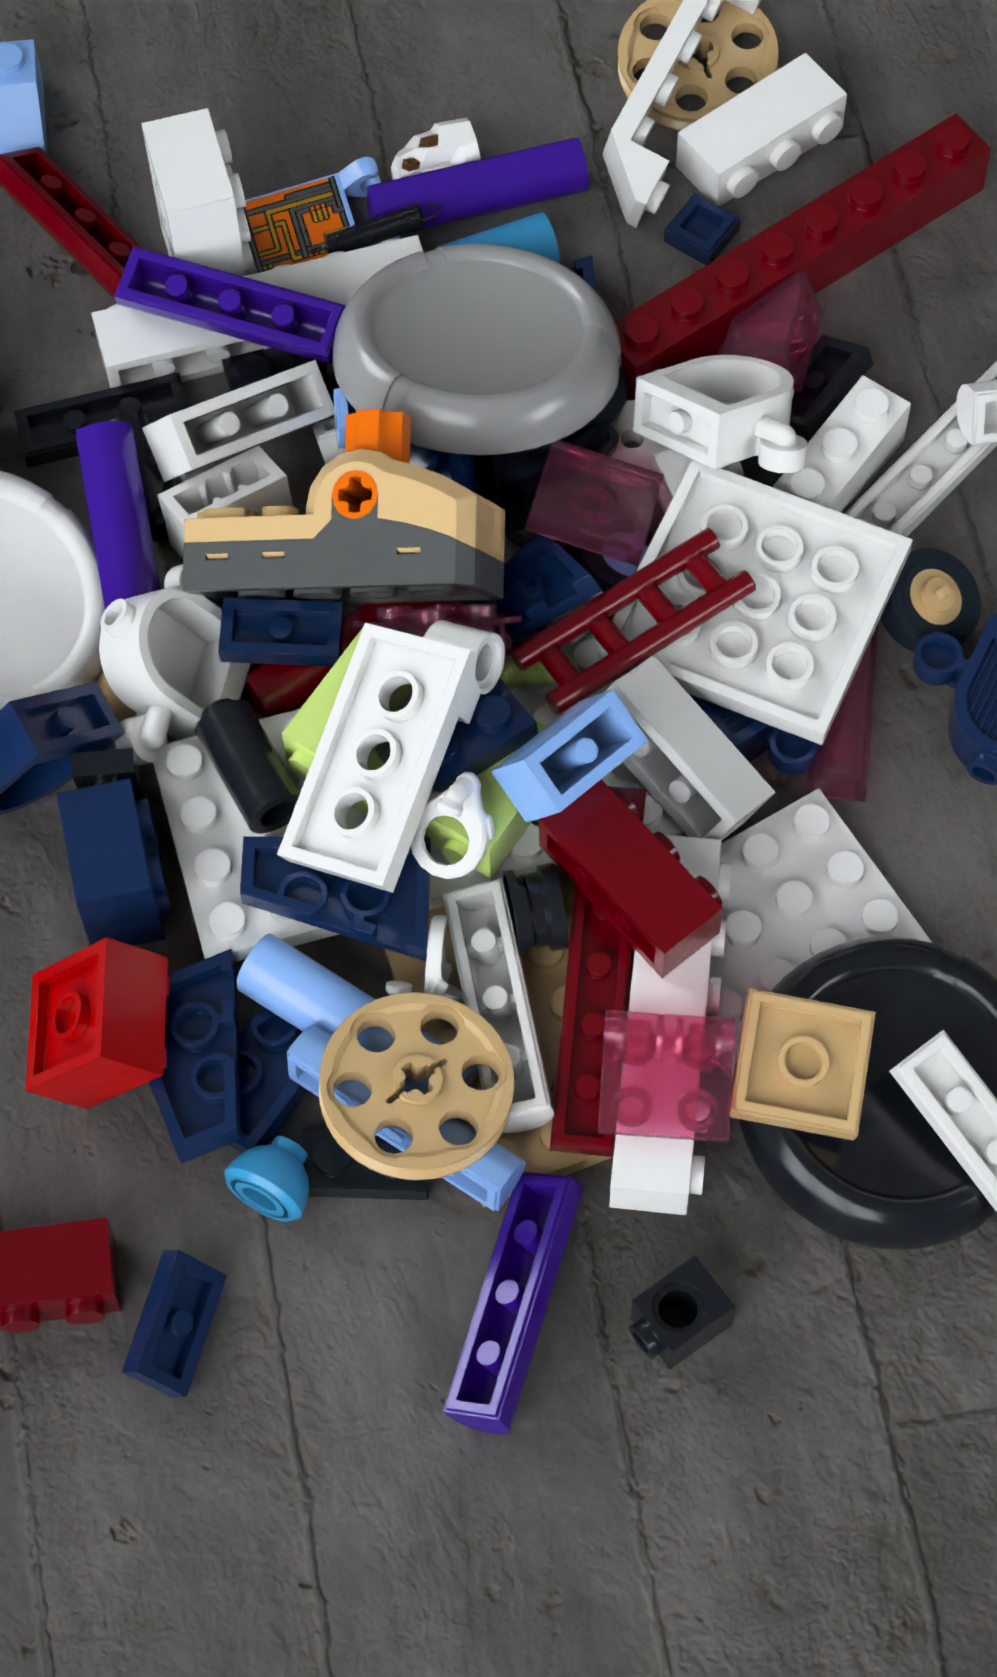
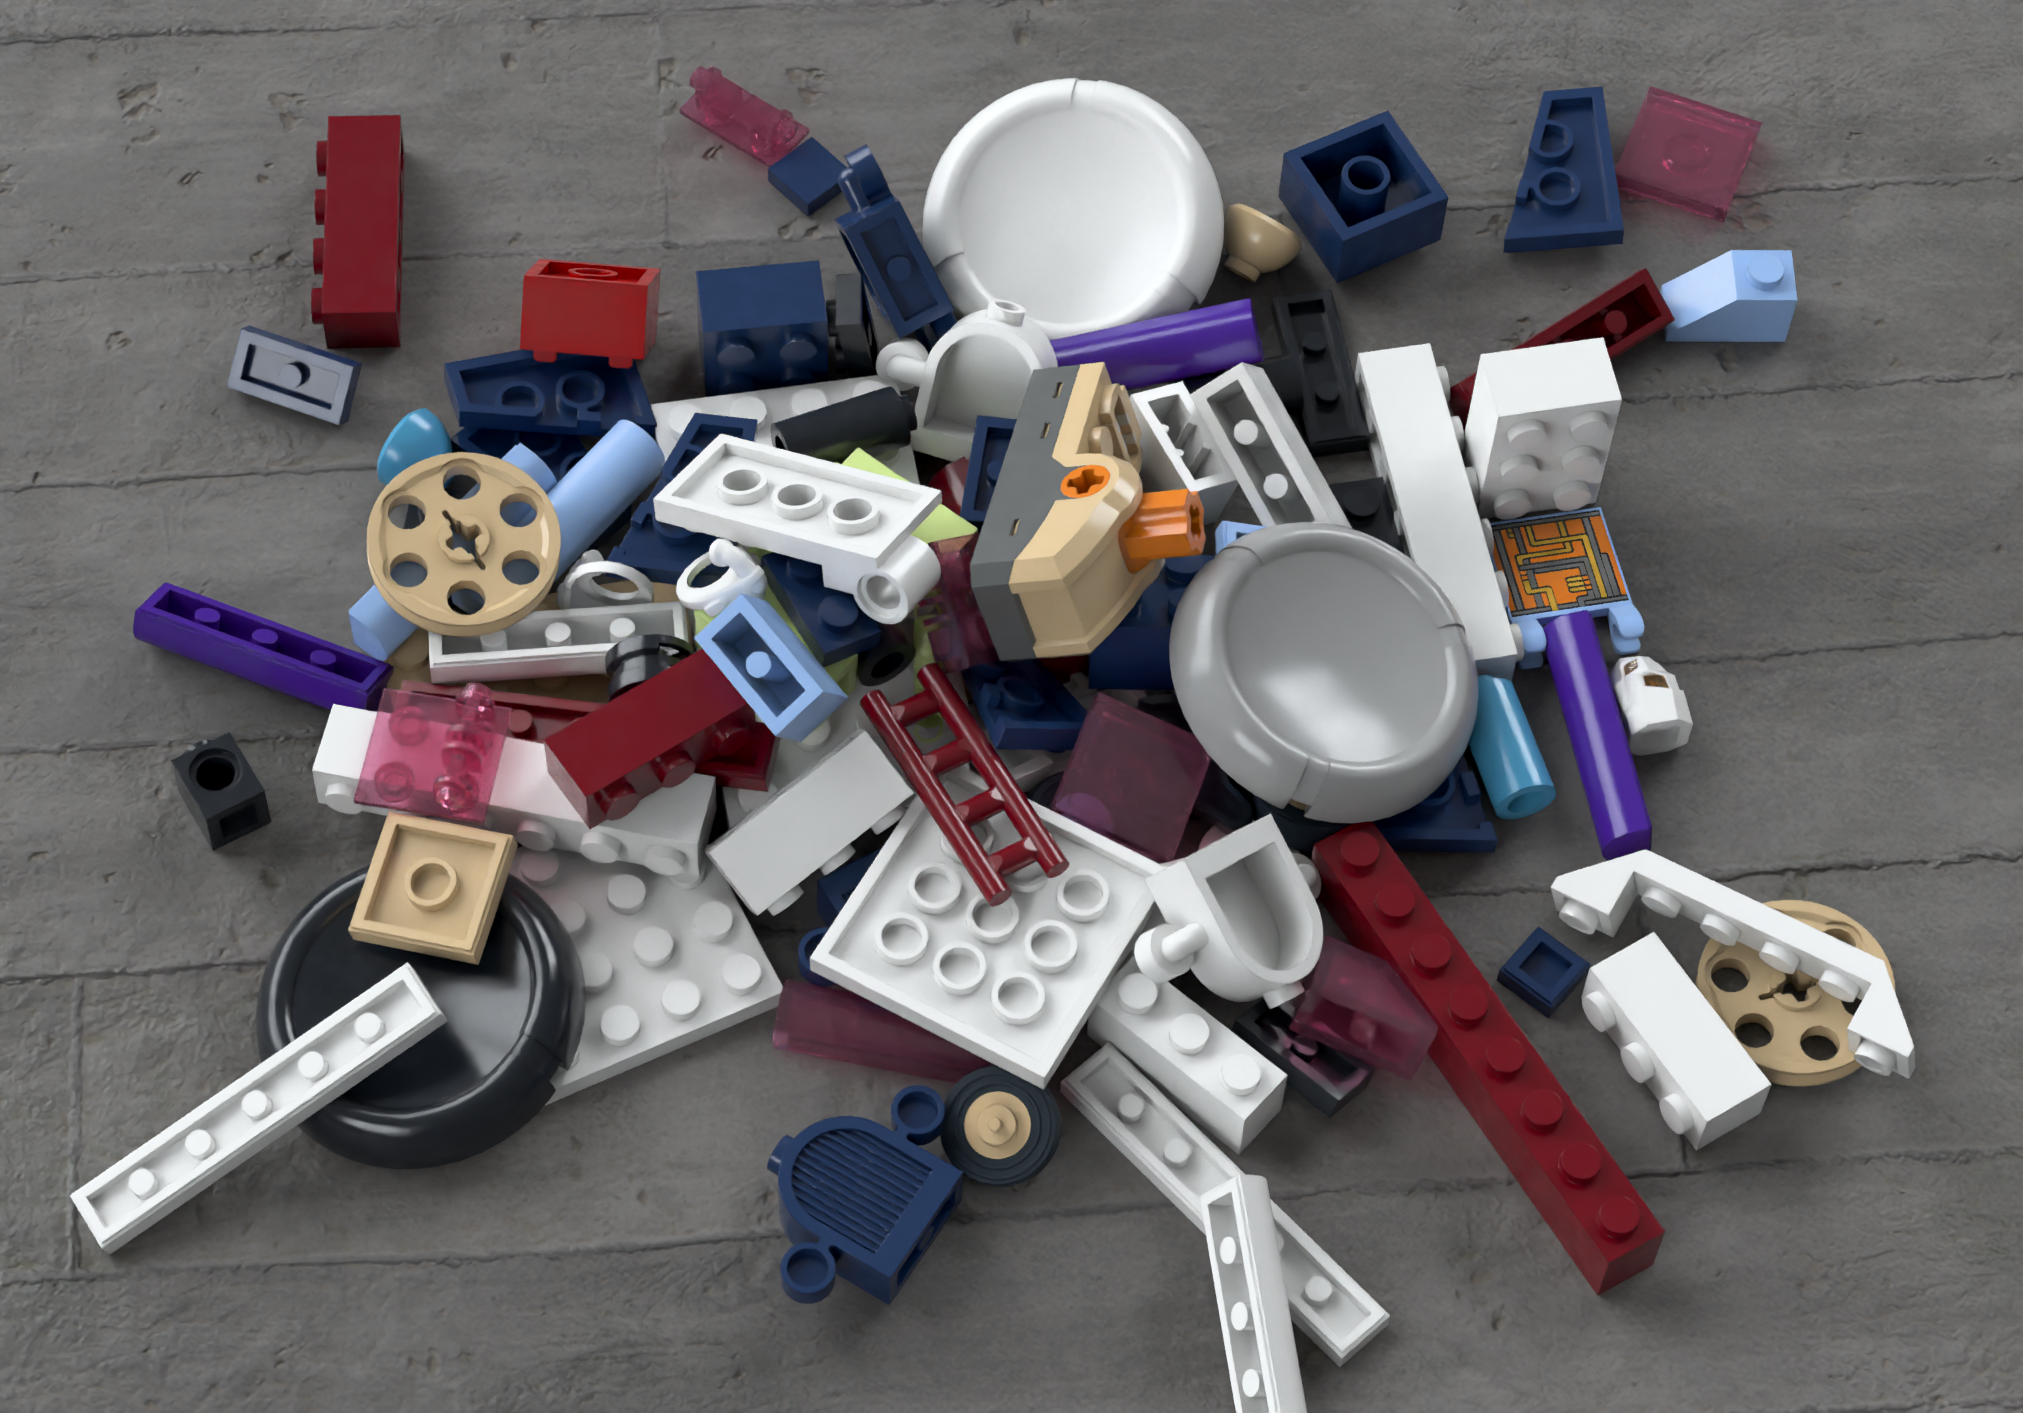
camera: 90 degrees right, 5 degrees down
dark purple brick [114,246,346,365] -> none
black piece [308,203,442,254] -> none

